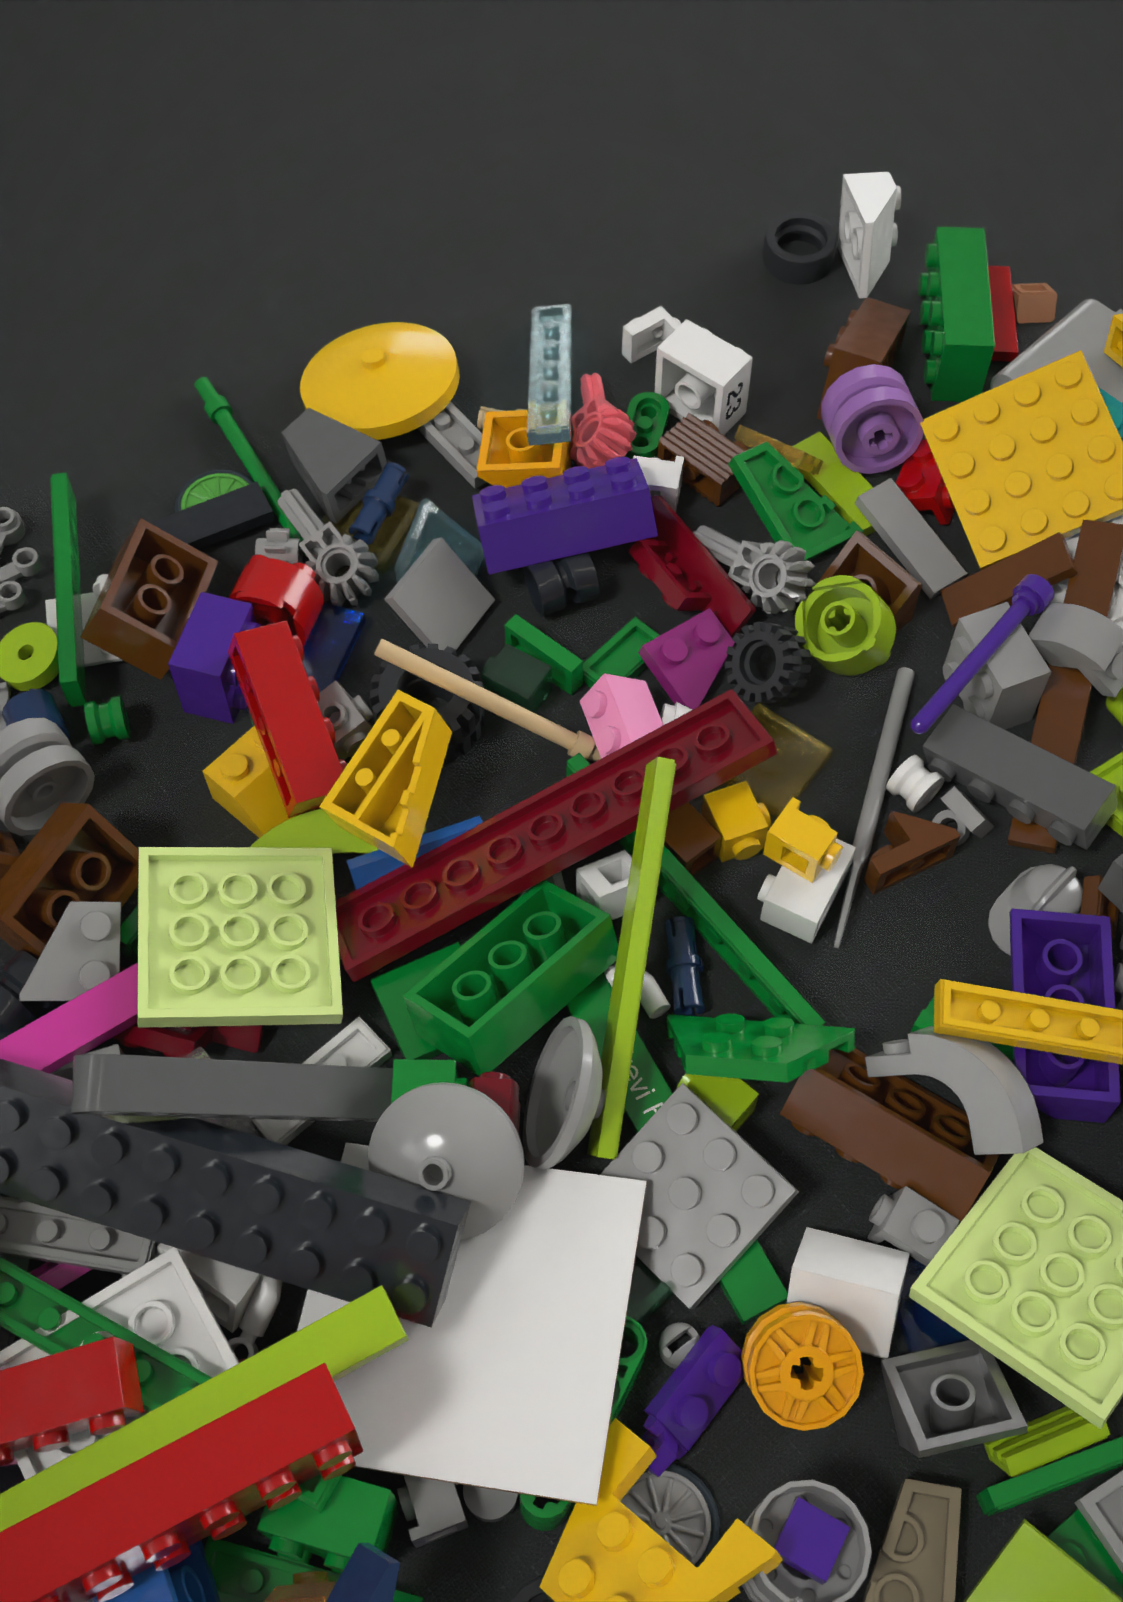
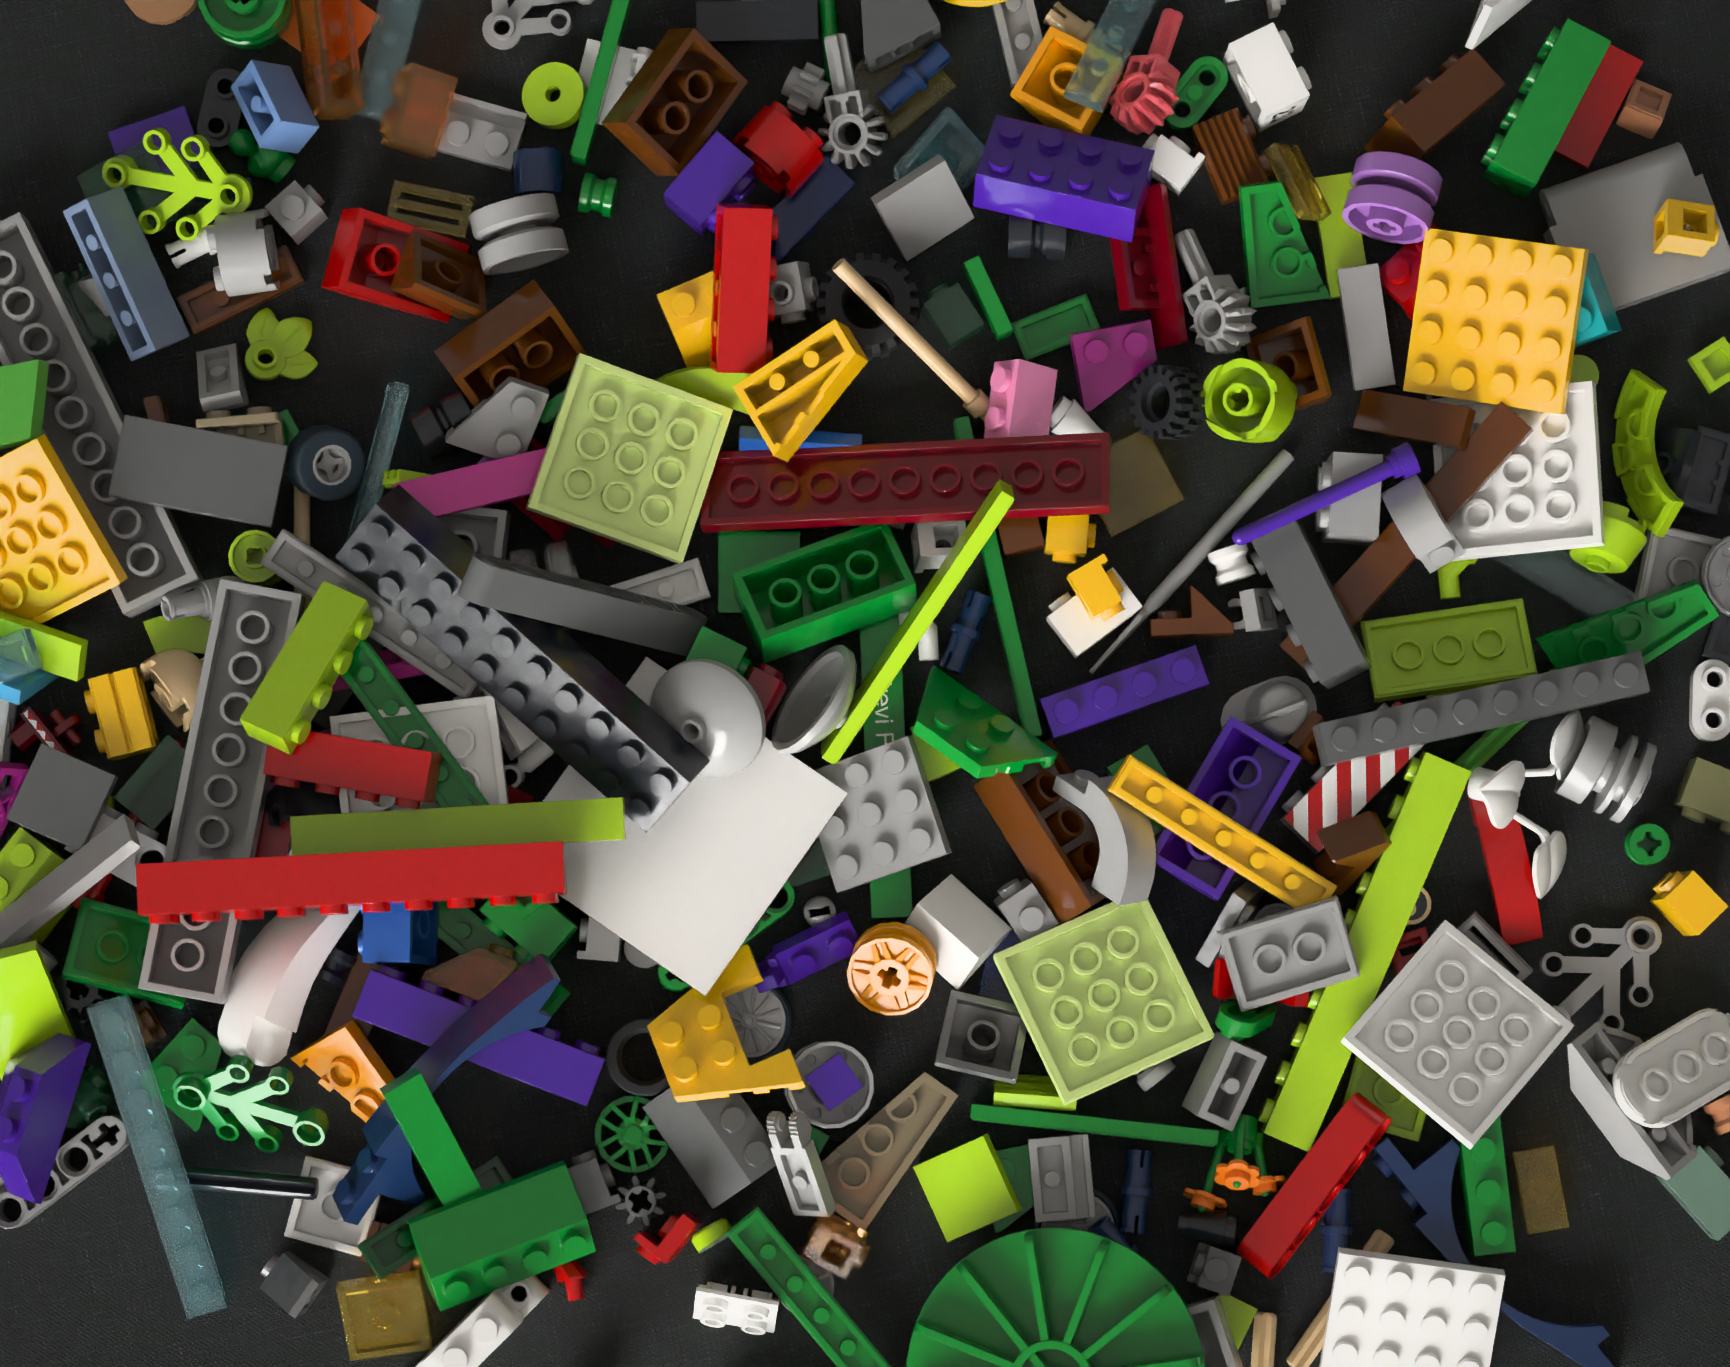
camera: 25 degrees right, 25 degrees up
none -> dark purple brick [1038,645,1209,740]

